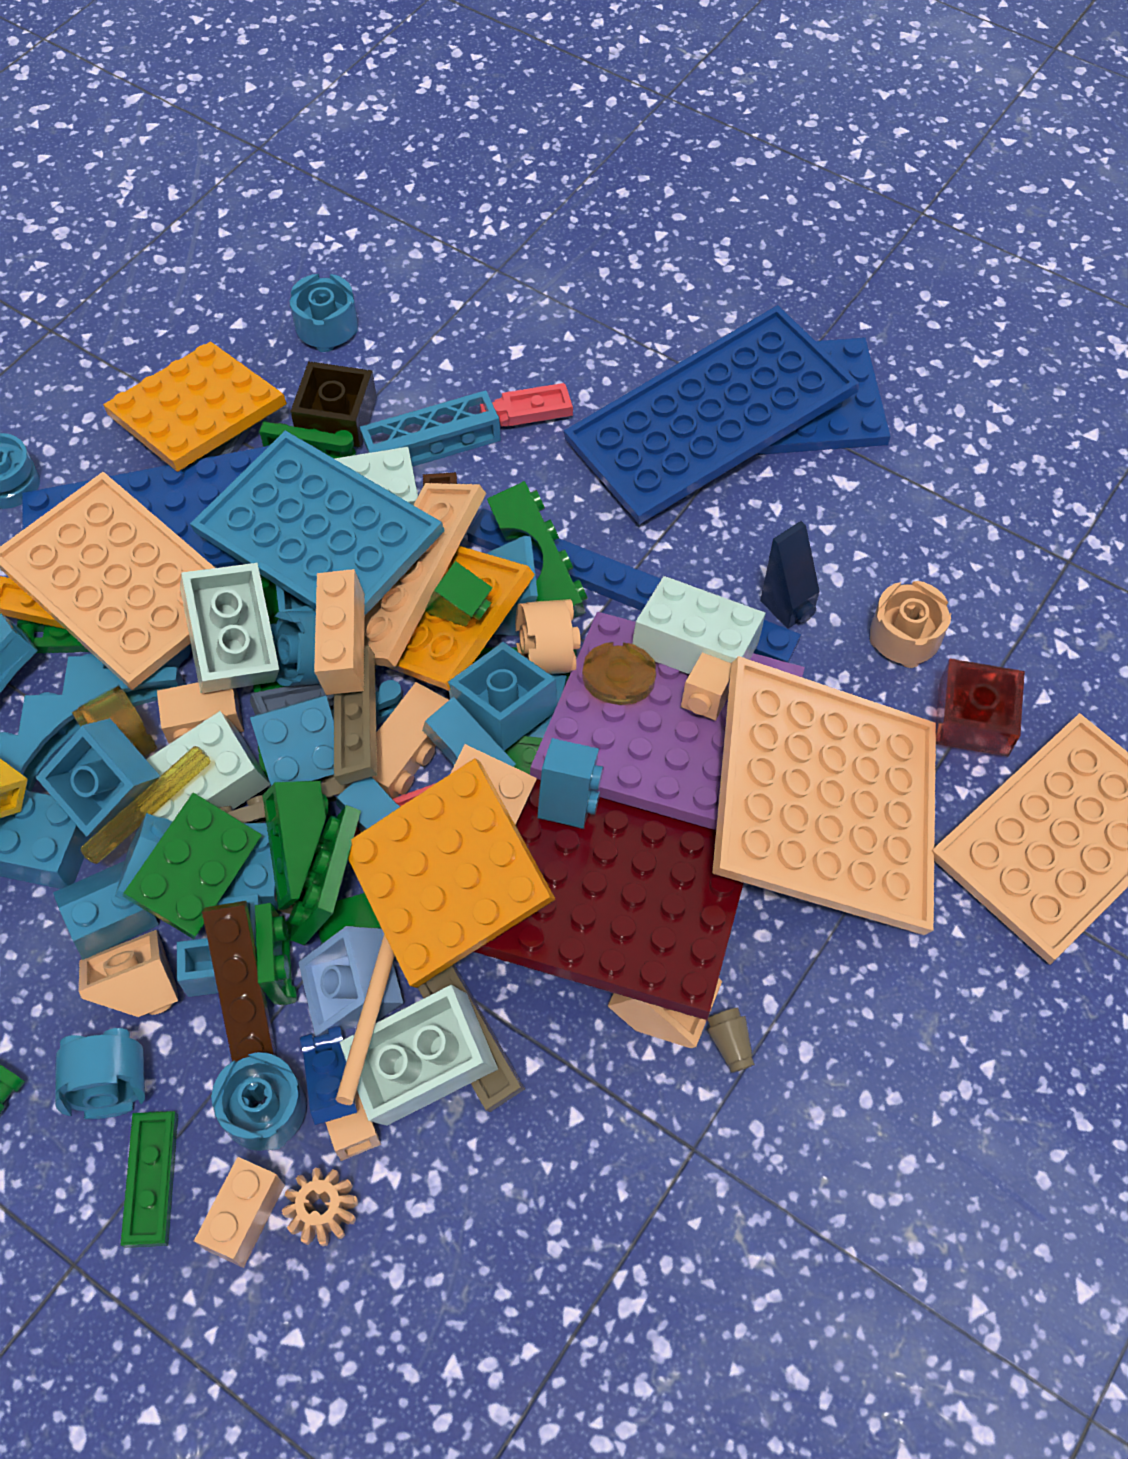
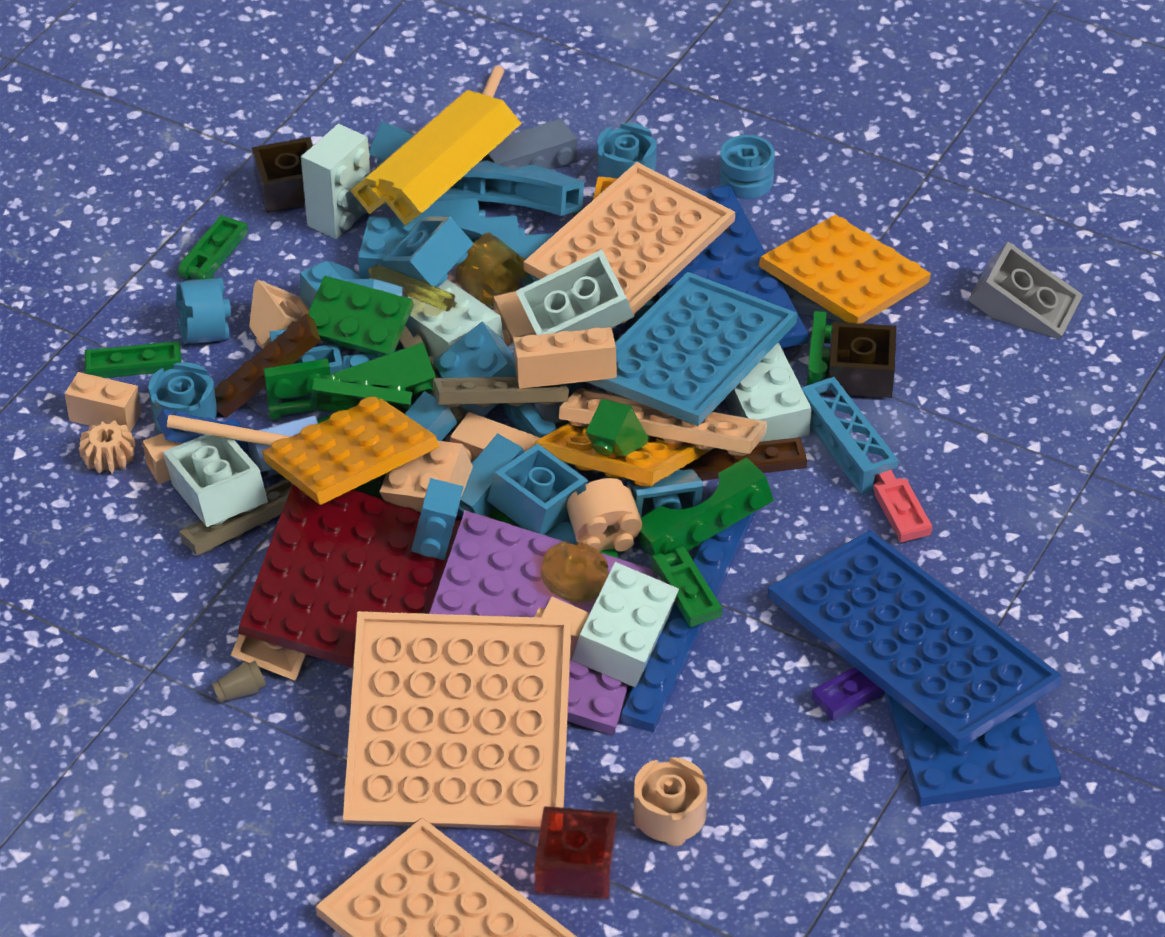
camera: 85 degrees right, 15 degrees down
dark azure brick [289,274,358,352] -> none
dark blue slope [760,521,820,629] -> none
none -> green plate [650,545,722,627]
none -> dark purple plate [811,667,885,721]
none -> light grey slope [968,242,1083,339]

